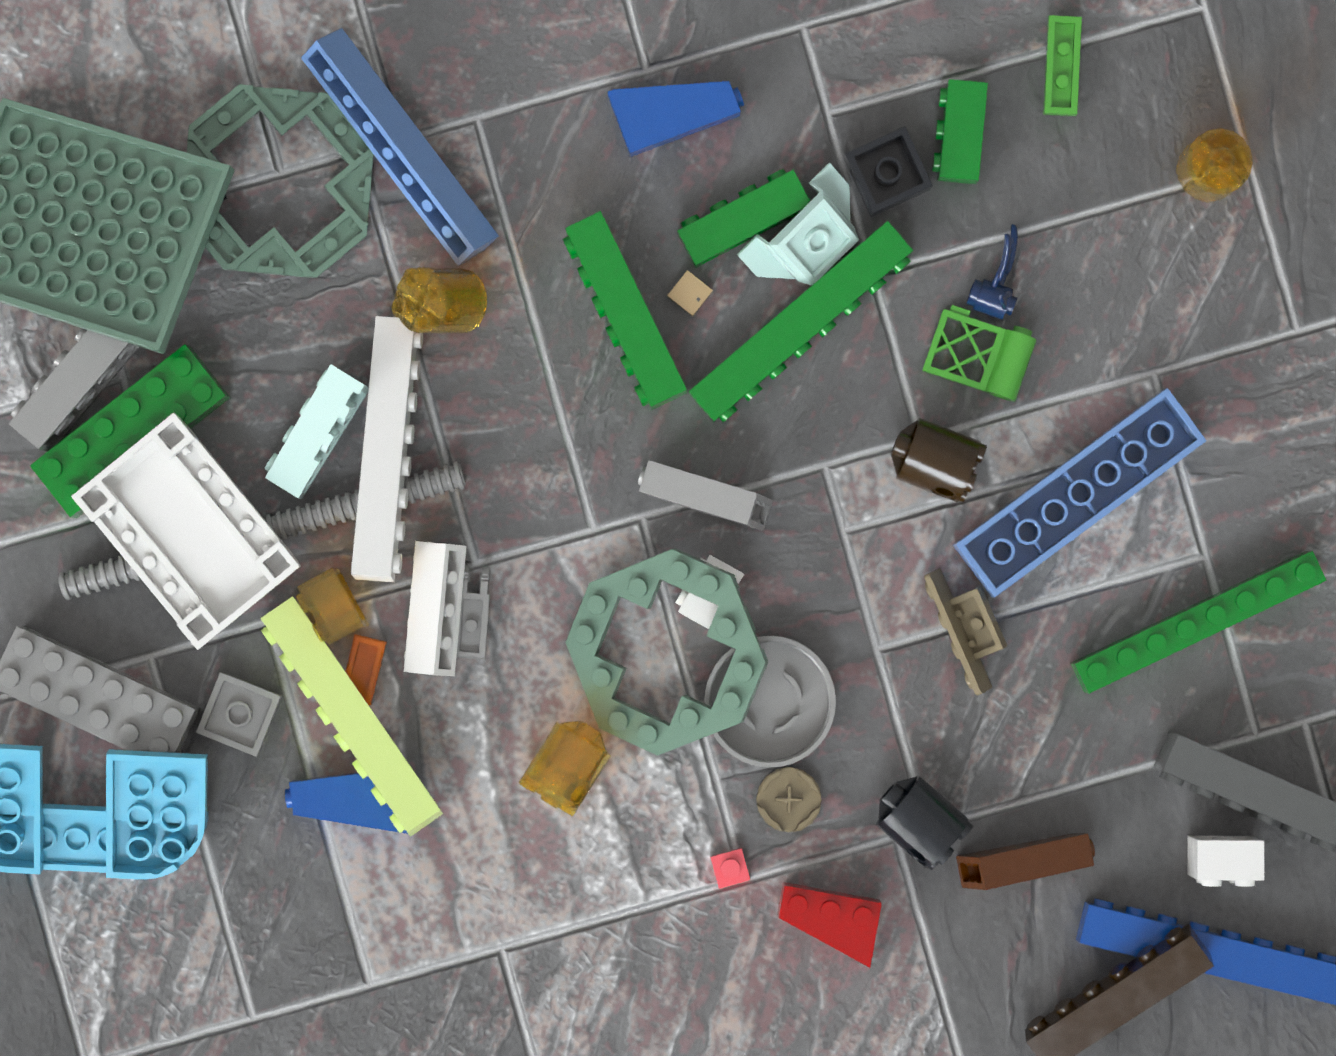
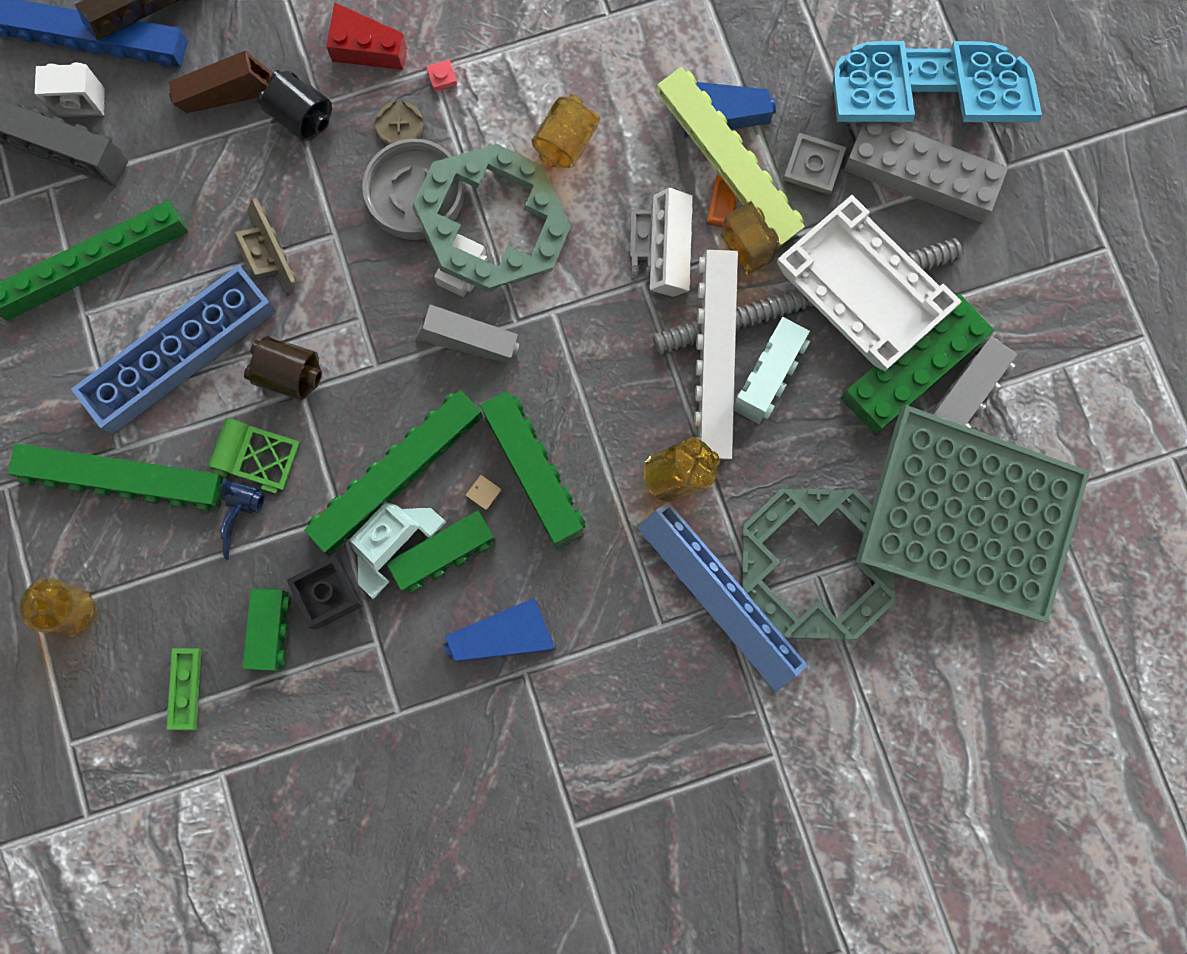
camera: 170 degrees right, 10 degrees down
none -> green brick [7,443,223,512]

